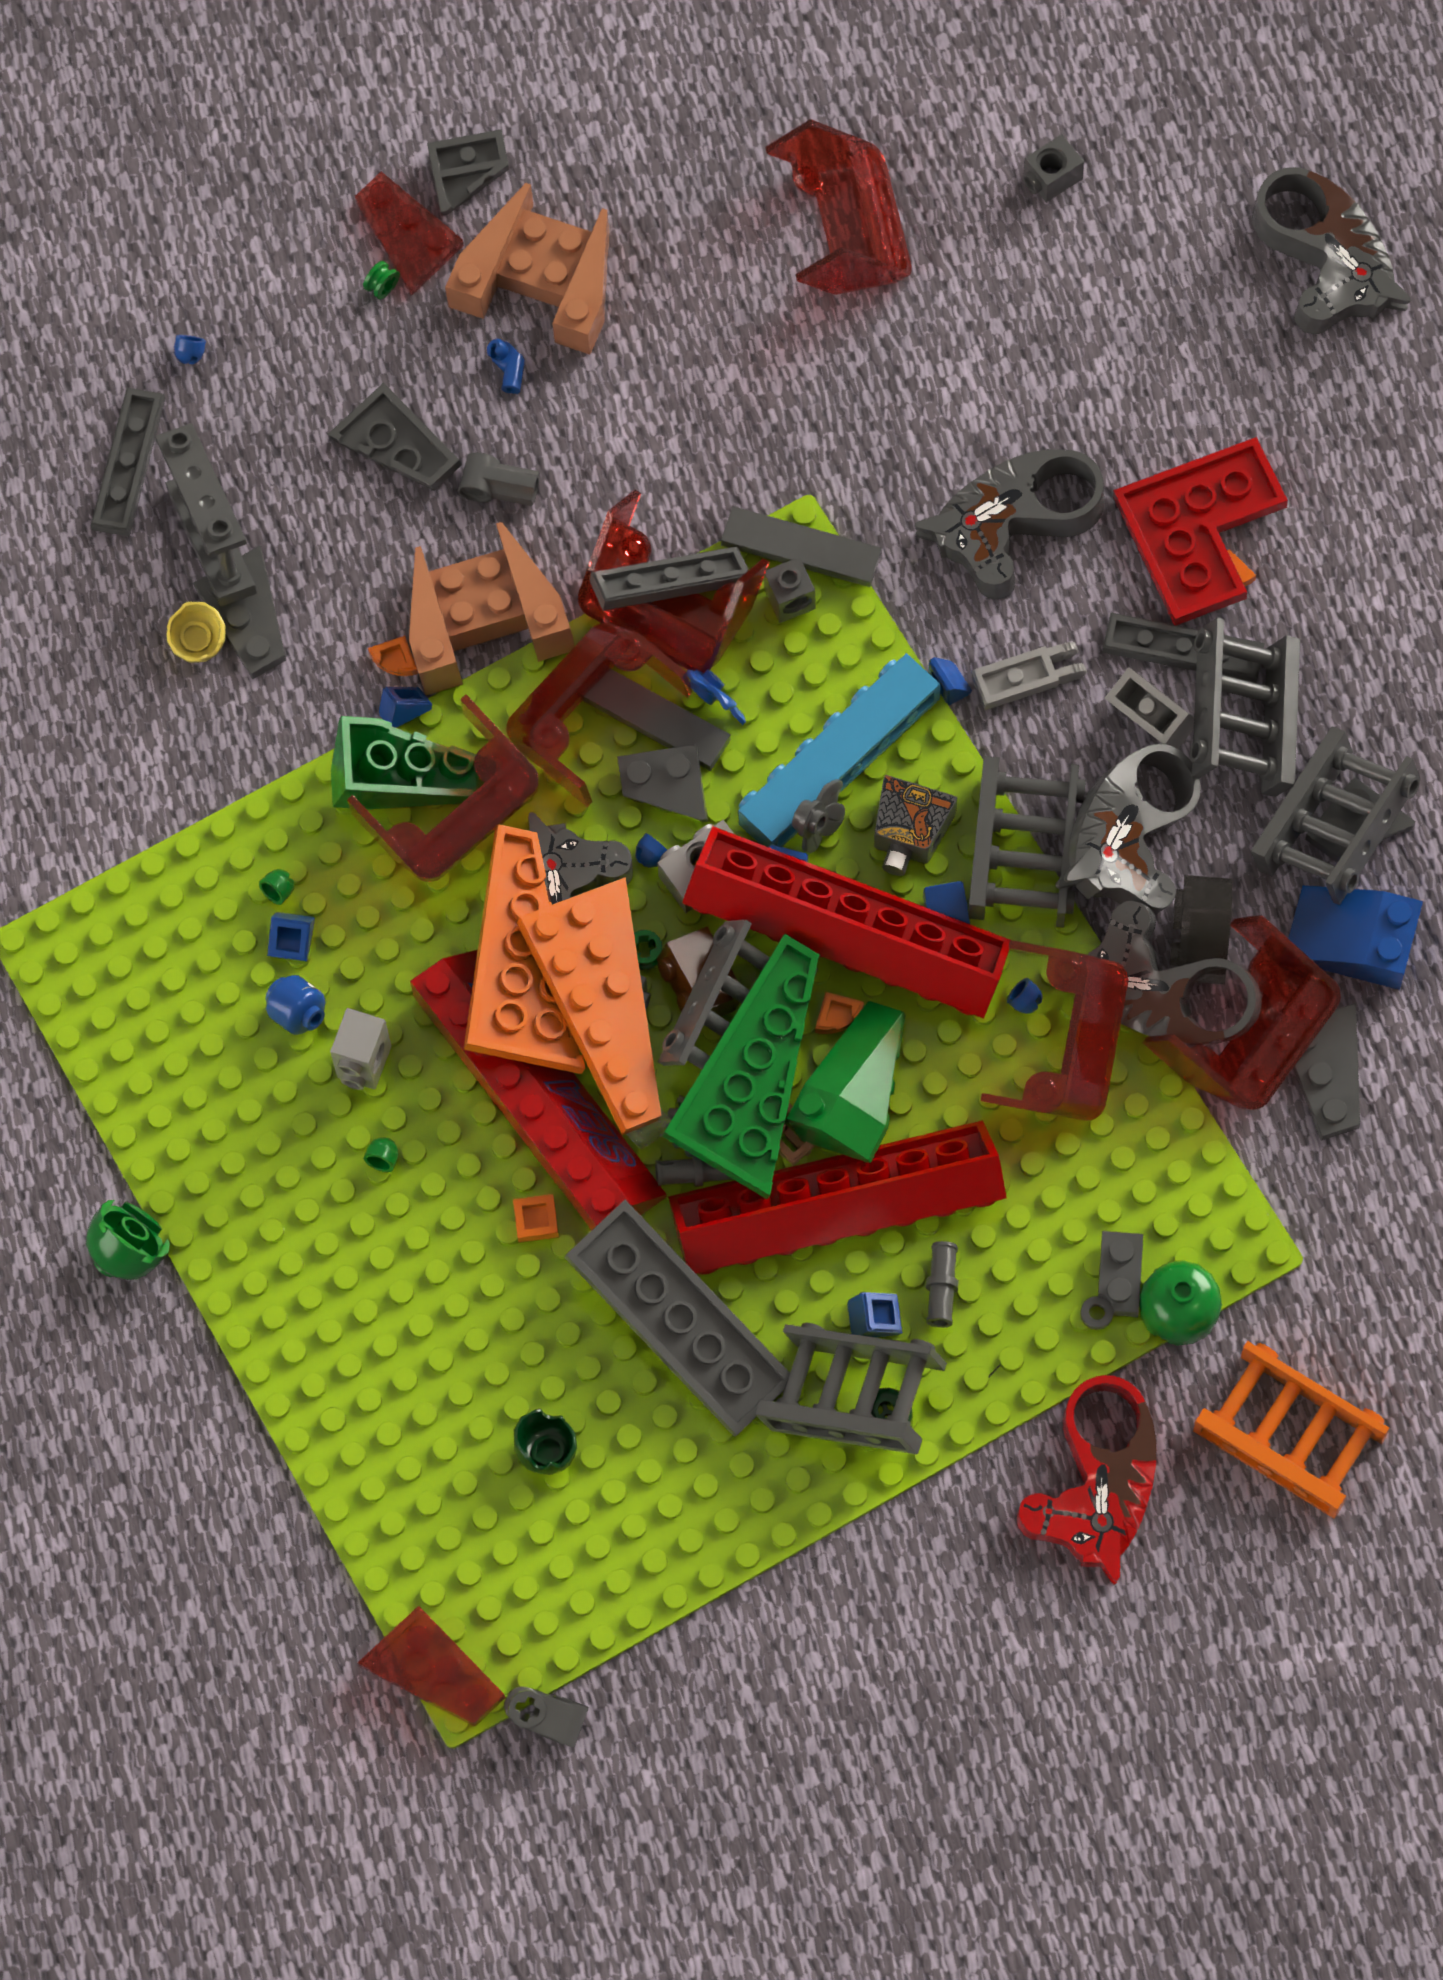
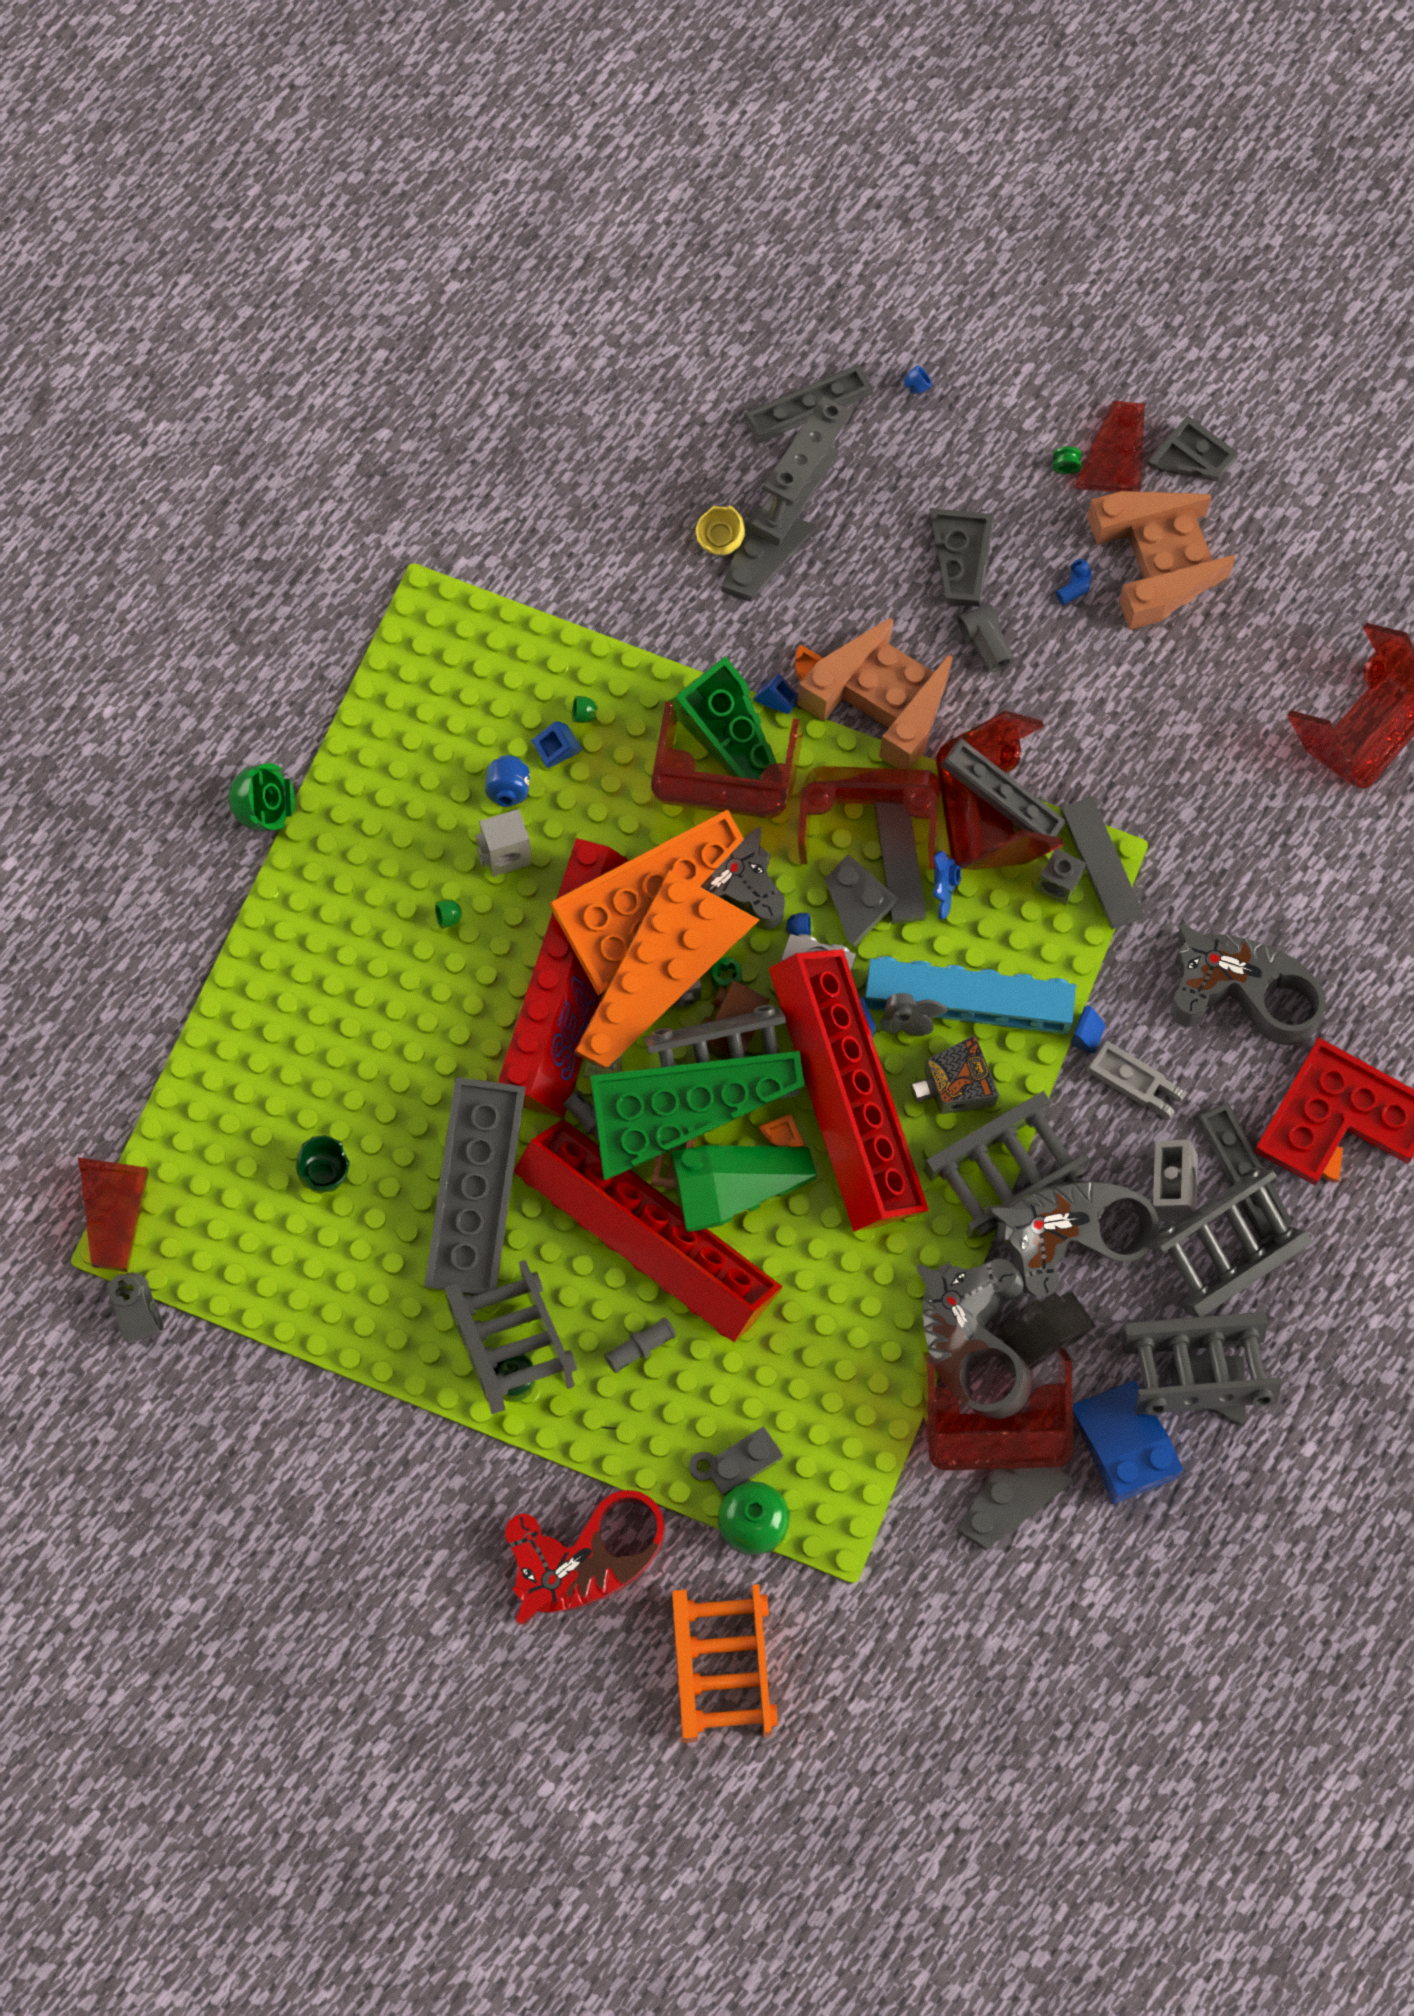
camera: 45 degrees right, 0 degrees up
orange tile [513,1194,559,1243] -> none
blue slope [848,1292,902,1338] -> none
blue slope [923,881,970,924] -> none
clear red windscreen [980,940,1128,1121] -> none
blue hinge [1007,978,1043,1014] -> none

